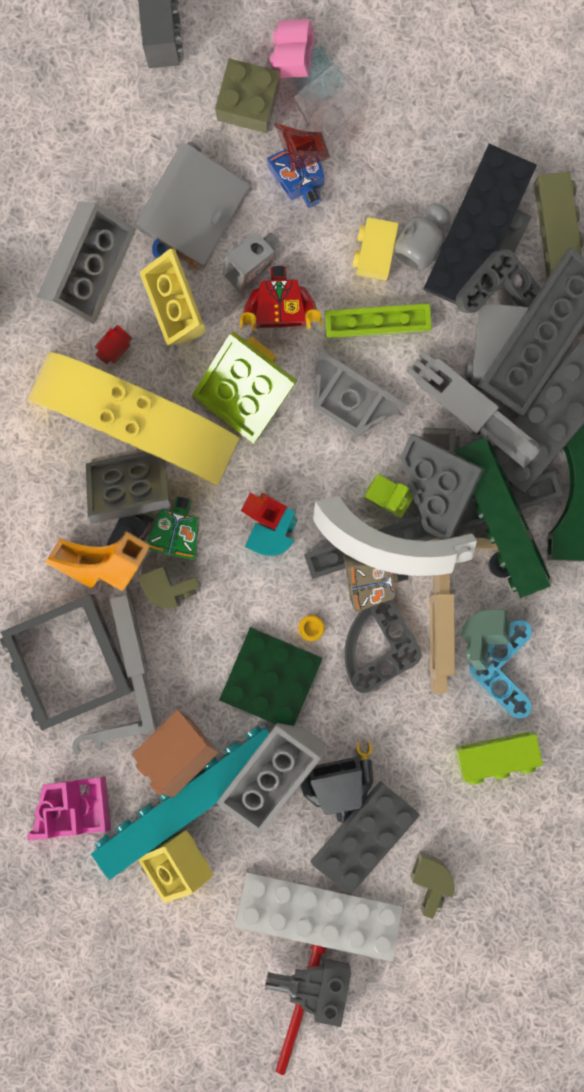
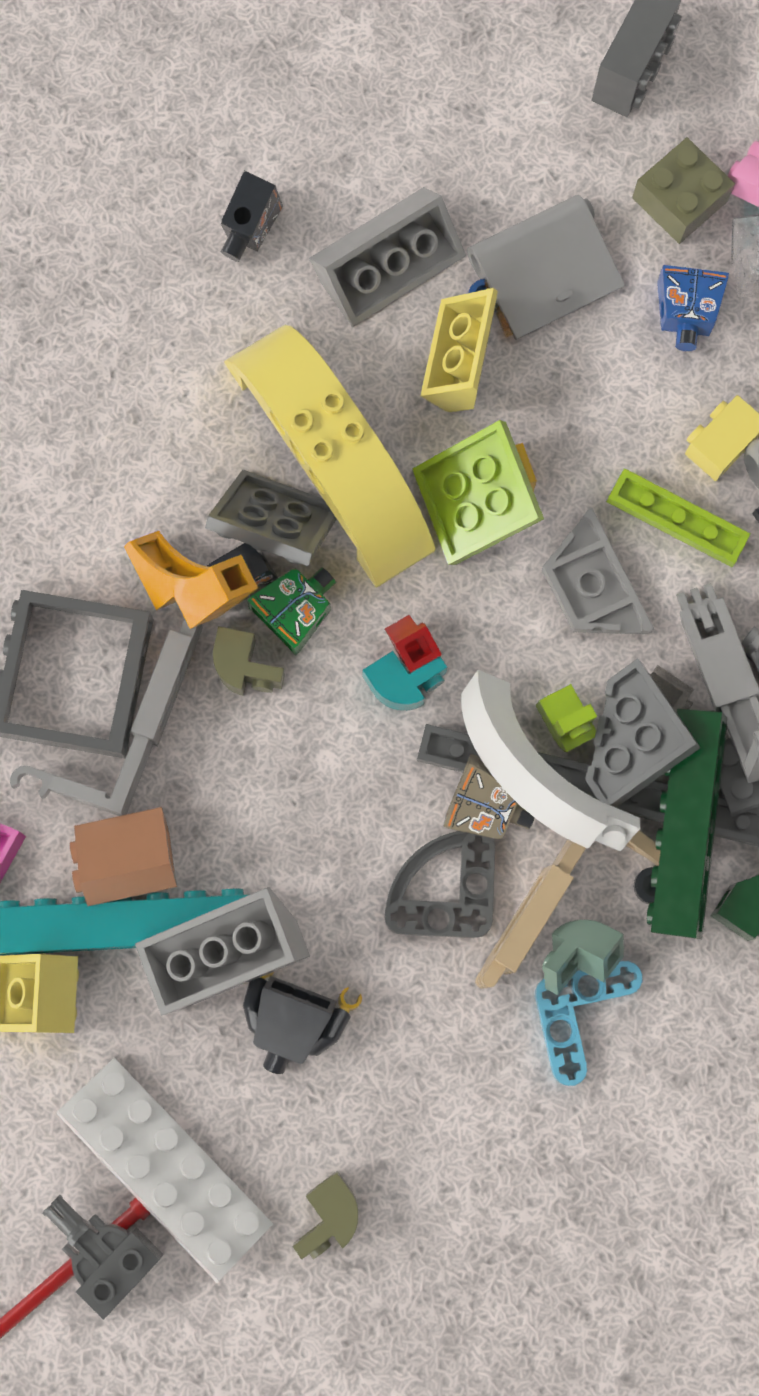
camera: 30 degrees right, 10 degrees down
red brick [94,325,133,365] -> none
dark green plate [219,627,323,726] -> none
light grey torso [222,233,281,293] -> none
red torso [239,266,322,331] -> none
clear red slope [274,122,330,172] -> none
yellow tile [298,615,325,641] -> none
dark grey plate [310,781,420,895] -> none
lime brick [454,731,543,785] -> none

